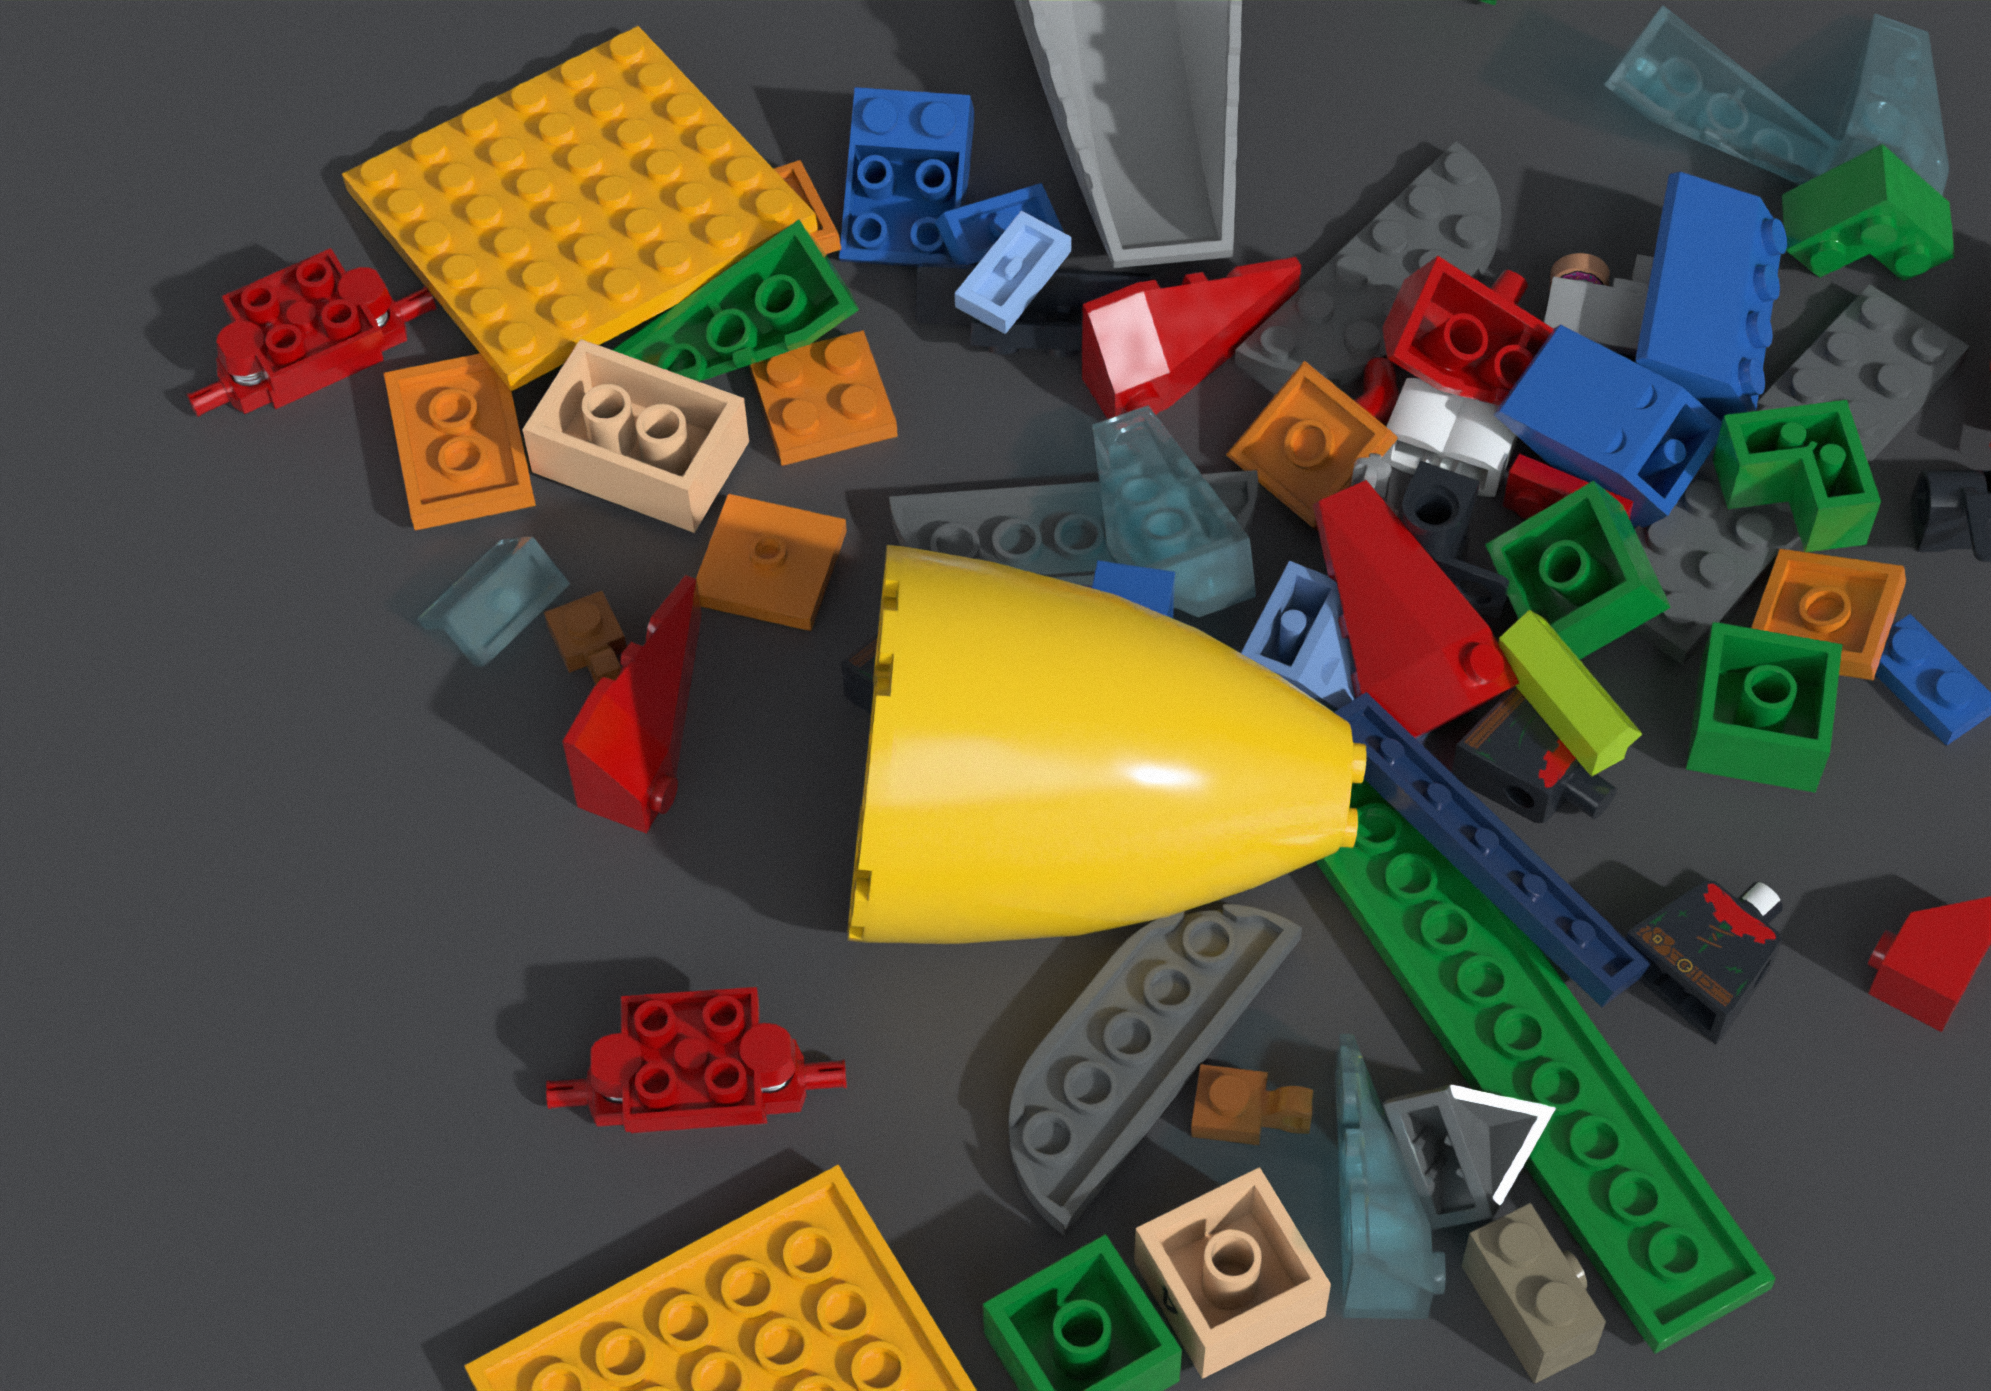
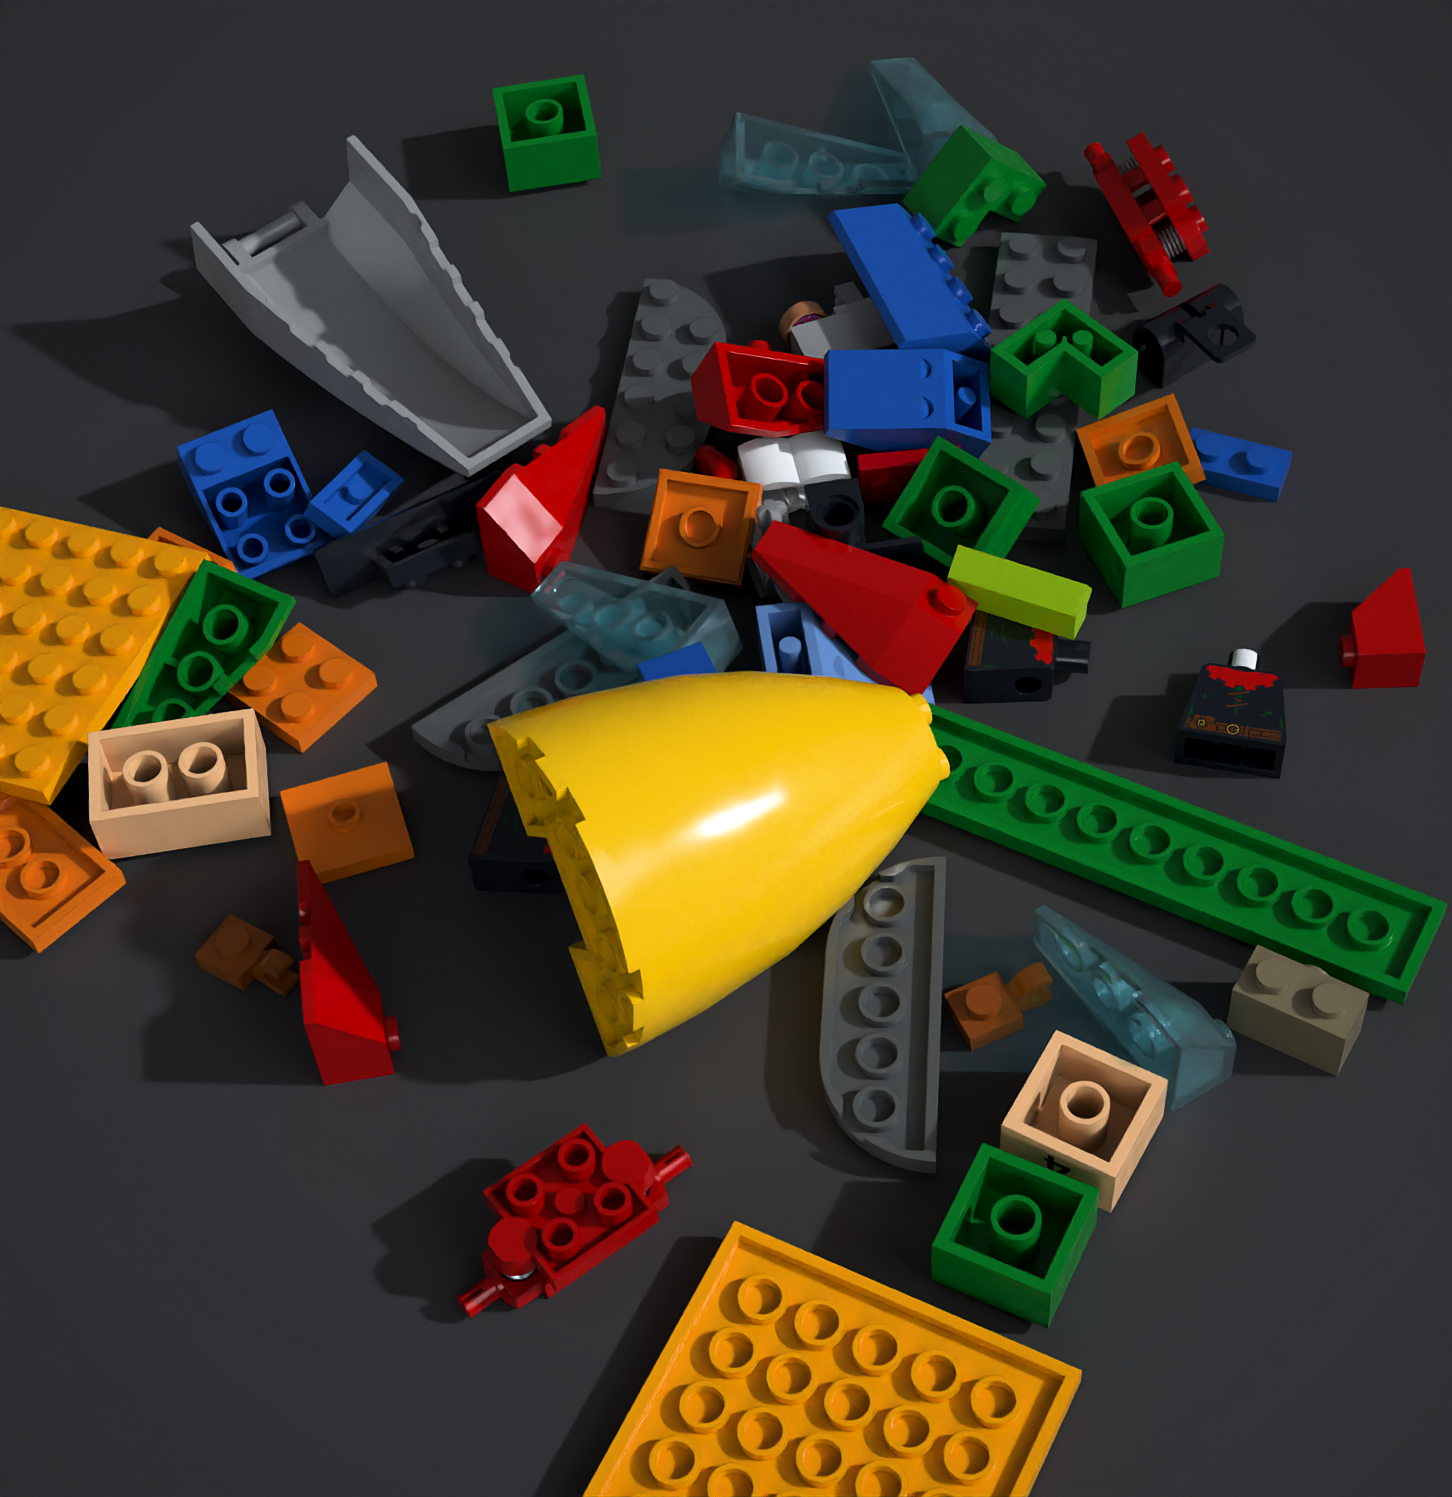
camera: 30 degrees left, 5 degrees down
clear light blue panel [417,537,570,666] -> none
light blue plate [955,211,1071,334] -> none
dark blue plate [1334,692,1651,1008] -> none
dark grey slope [1383,1085,1556,1230] -> none

